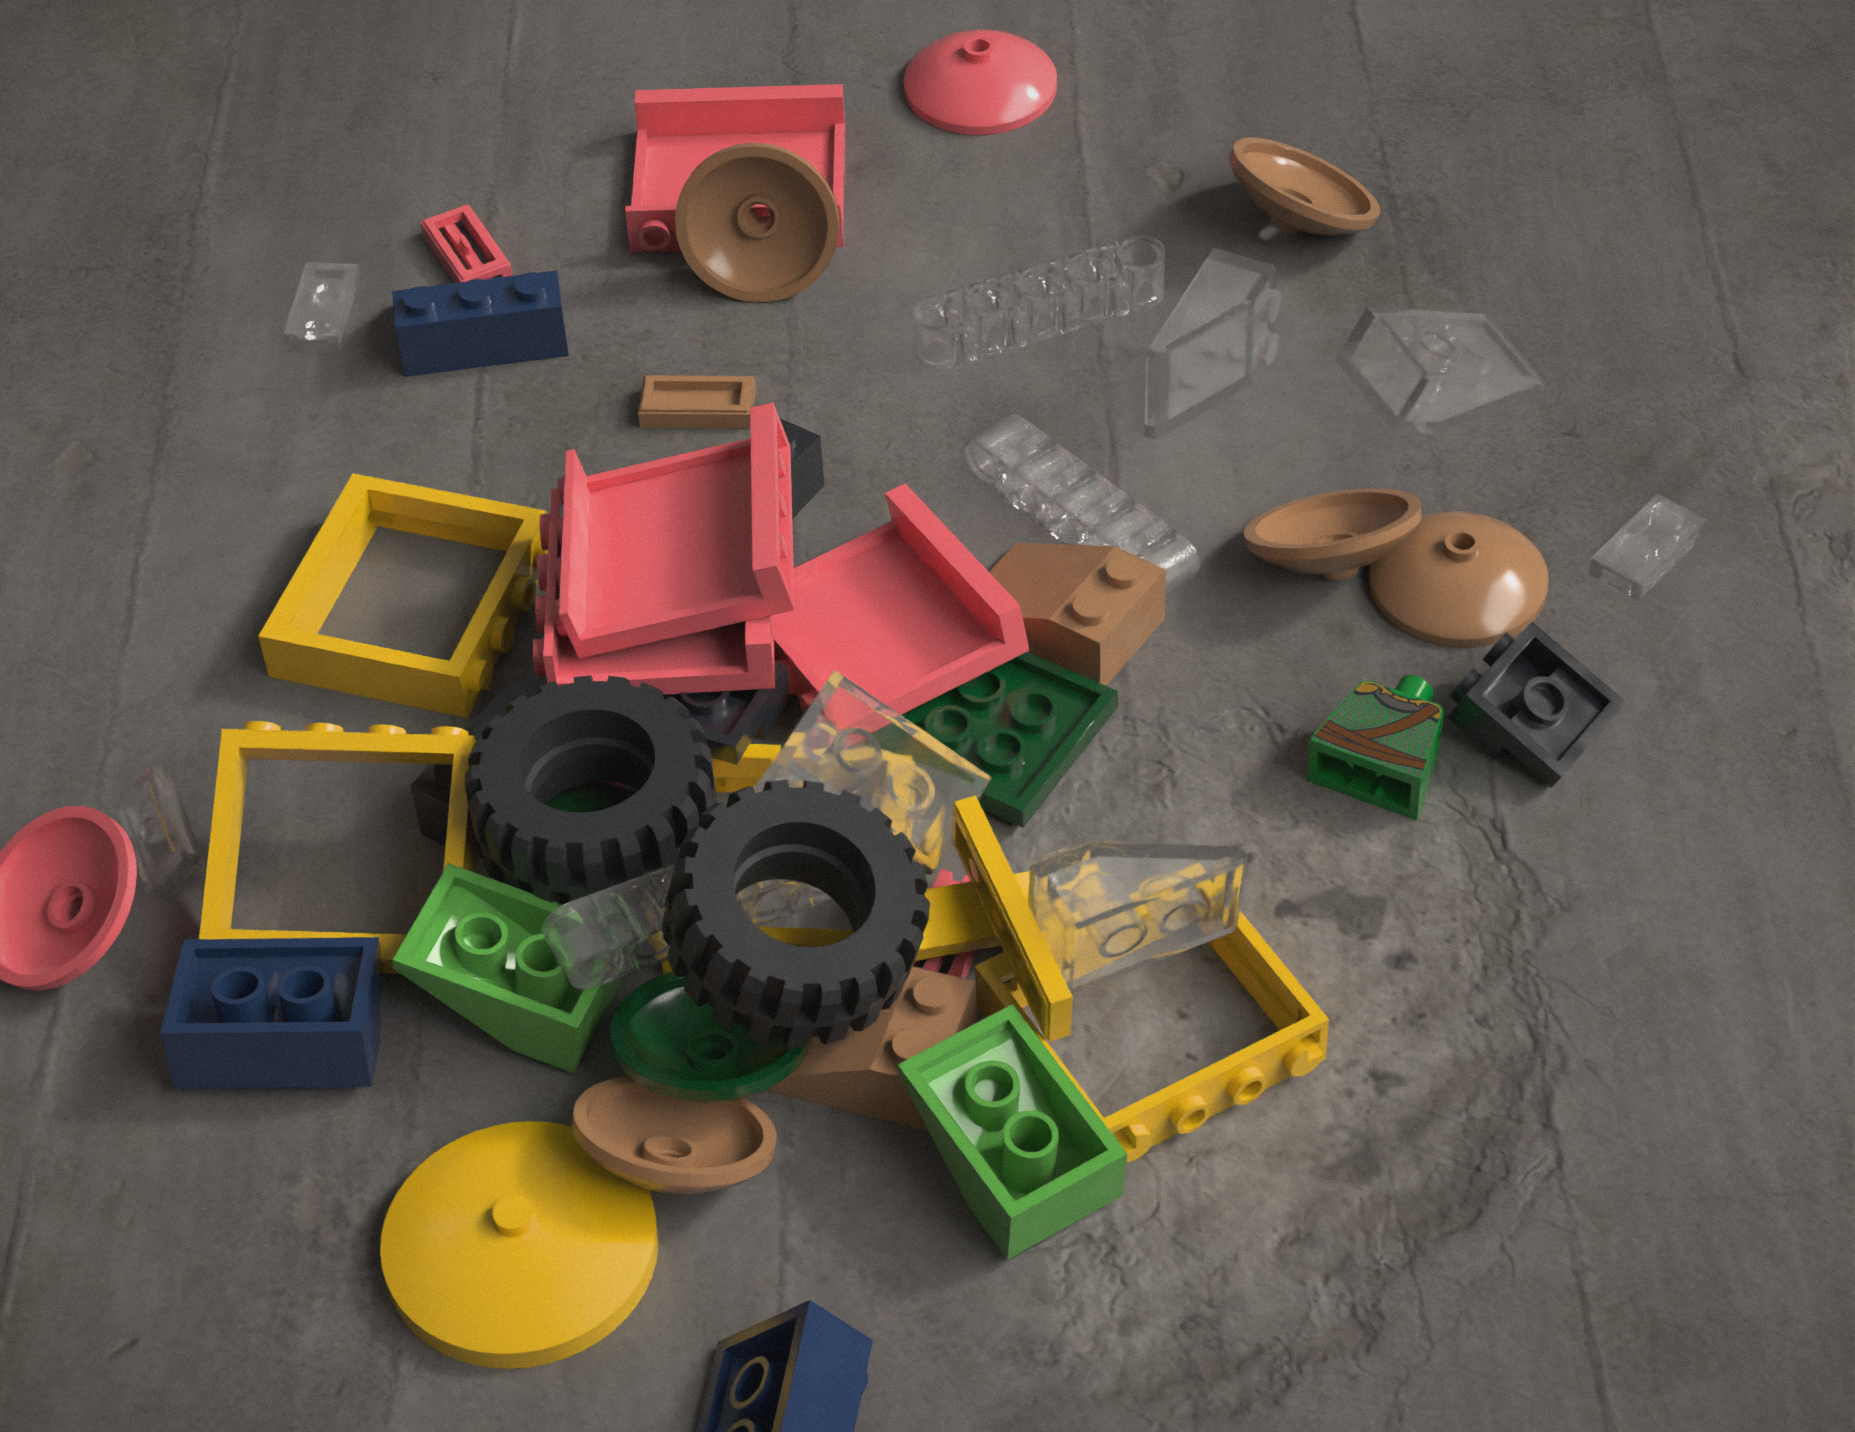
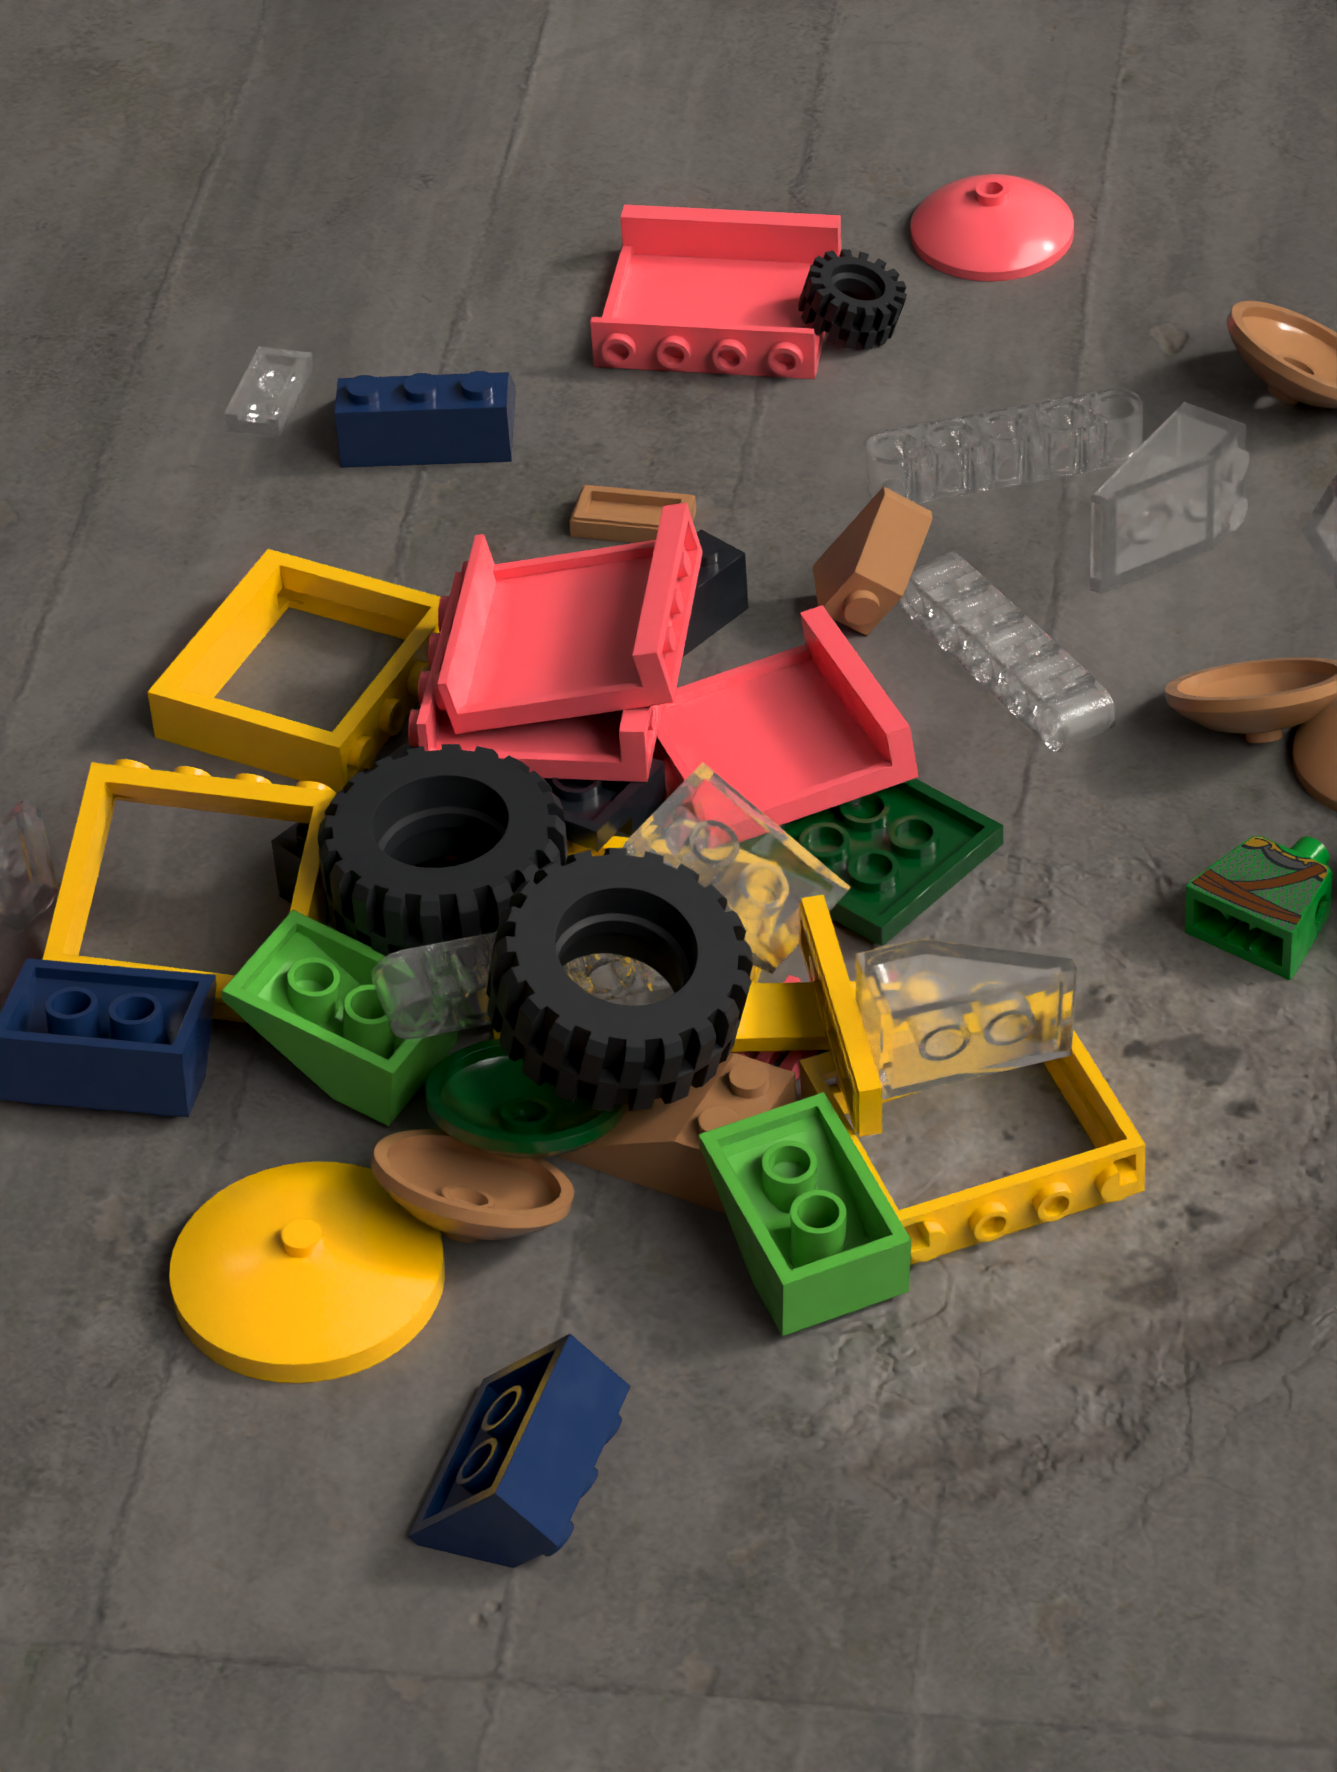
camera: 10 degrees right, 5 degrees down
coral tile [420,204,513,283] -> none
medium nougat dish [675,143,839,302] -> none
medium nougat slope [989,542,1166,686] -> none
none -> black tyre [798,249,907,349]
none -> medium nougat slope [812,486,933,636]

